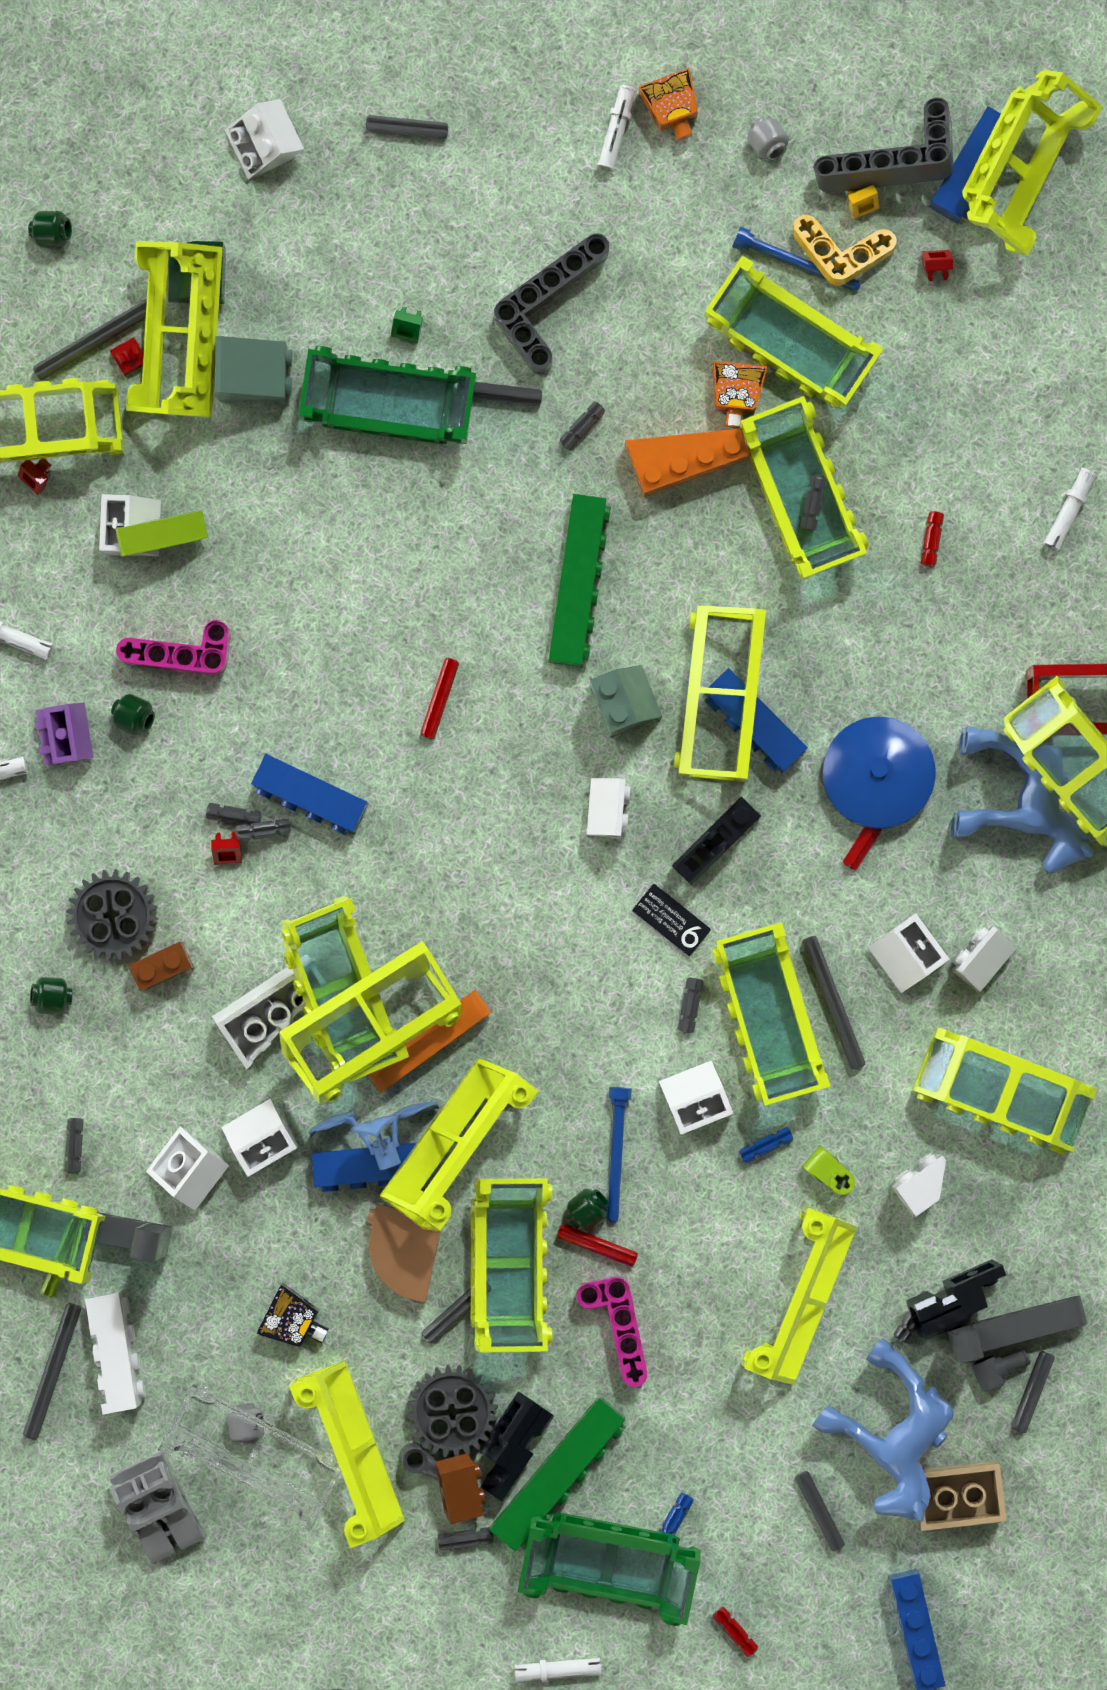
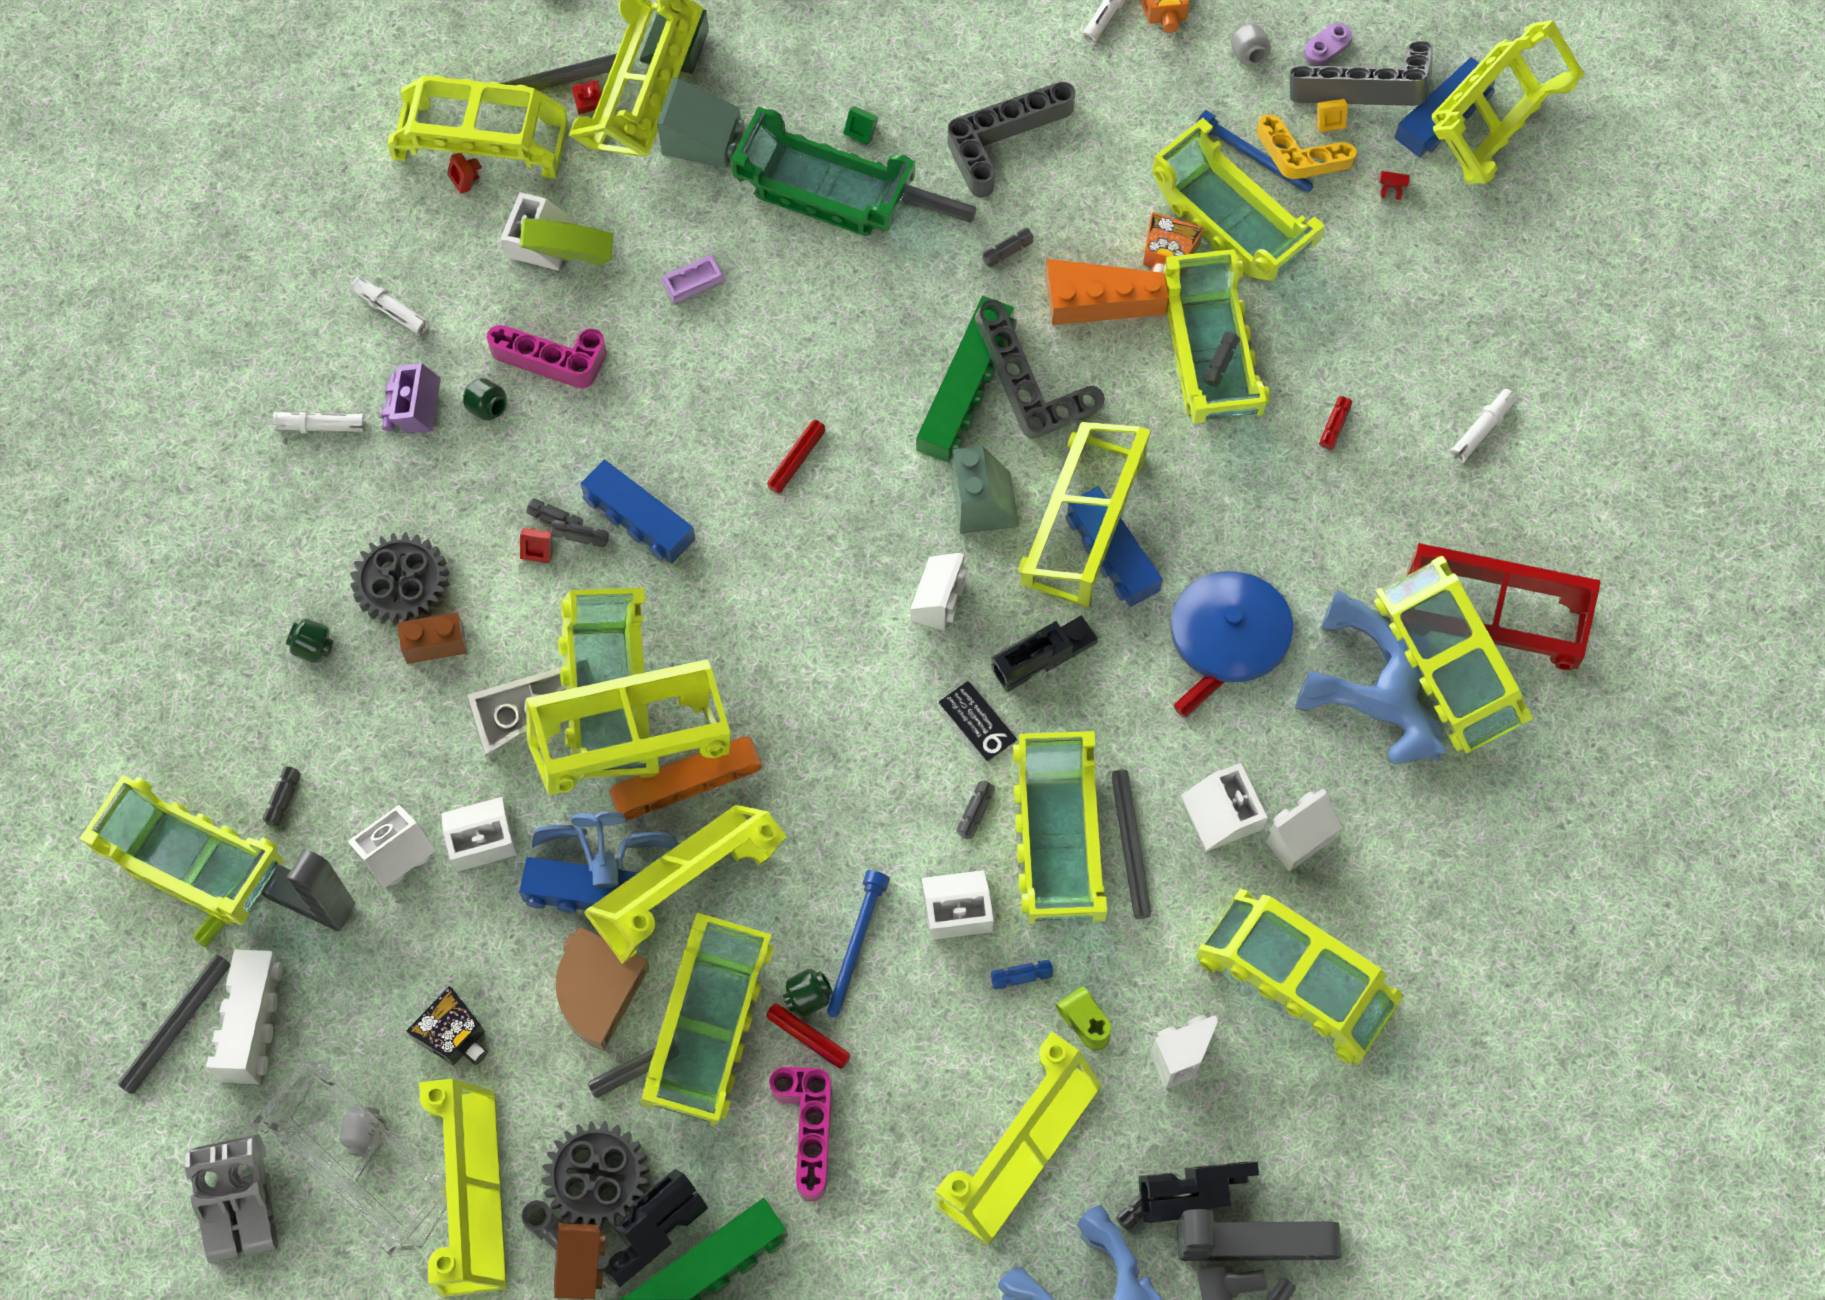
camera: 15 degrees right, 20 degrees down
none -> lavender plate [661,255,725,304]
none -> dark grey beam [975,299,1105,438]
none -> lavender plate [1304,23,1352,66]

